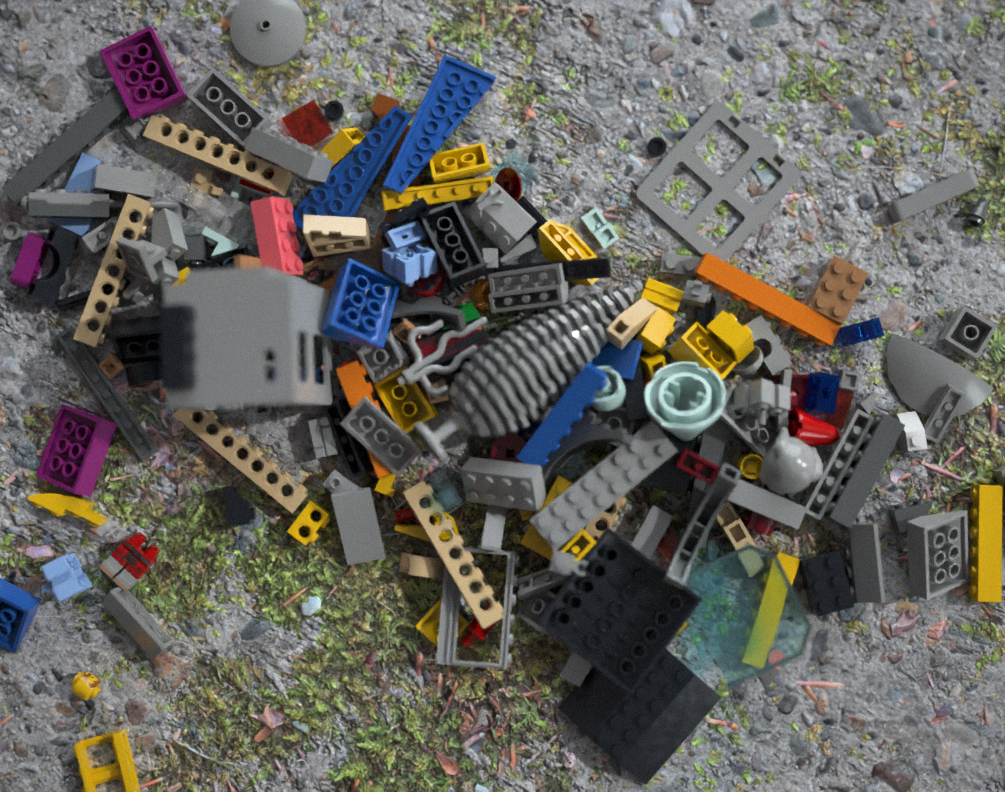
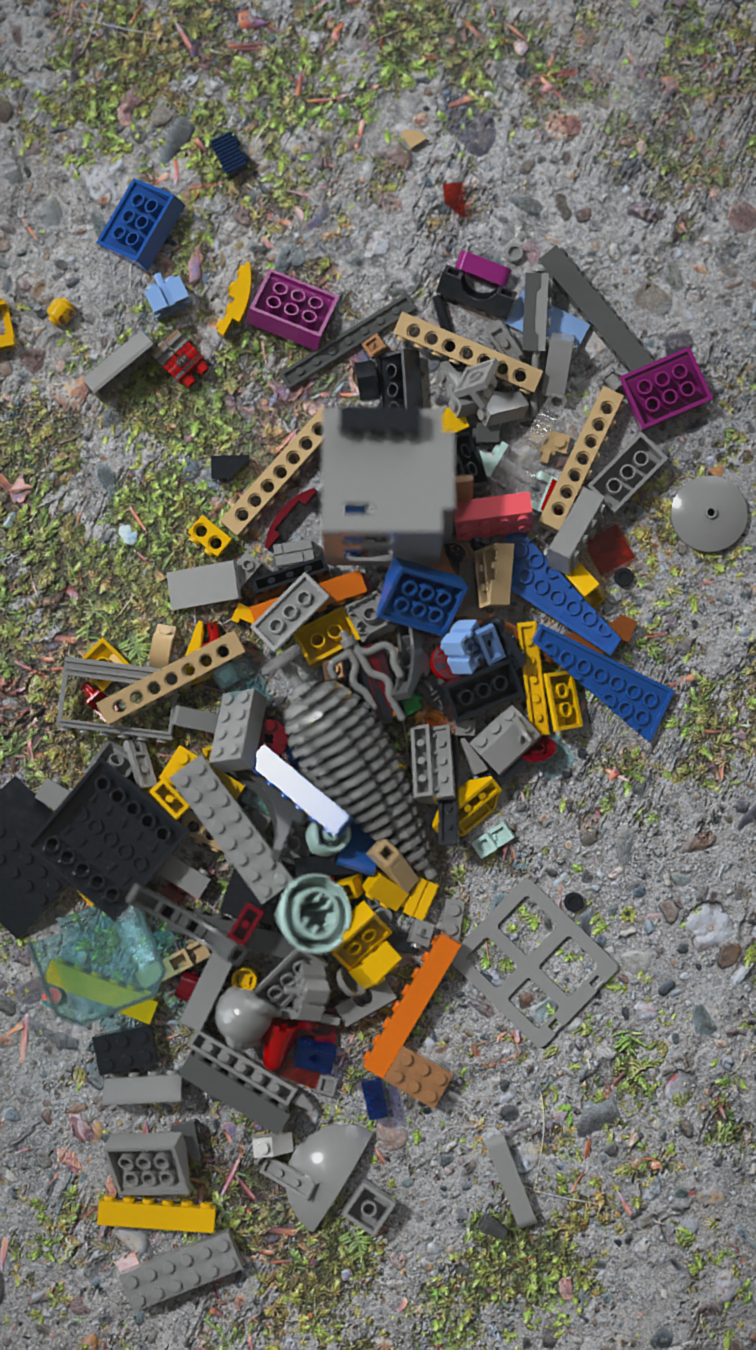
camera: 95 degrees right, 0 degrees up
medium nougat tile [392,319,416,345] -> none
light grey brick [549,550,588,576] -> none
none -> light grey tile [250,809,272,835]
none -> dark red slope [265,488,318,551]

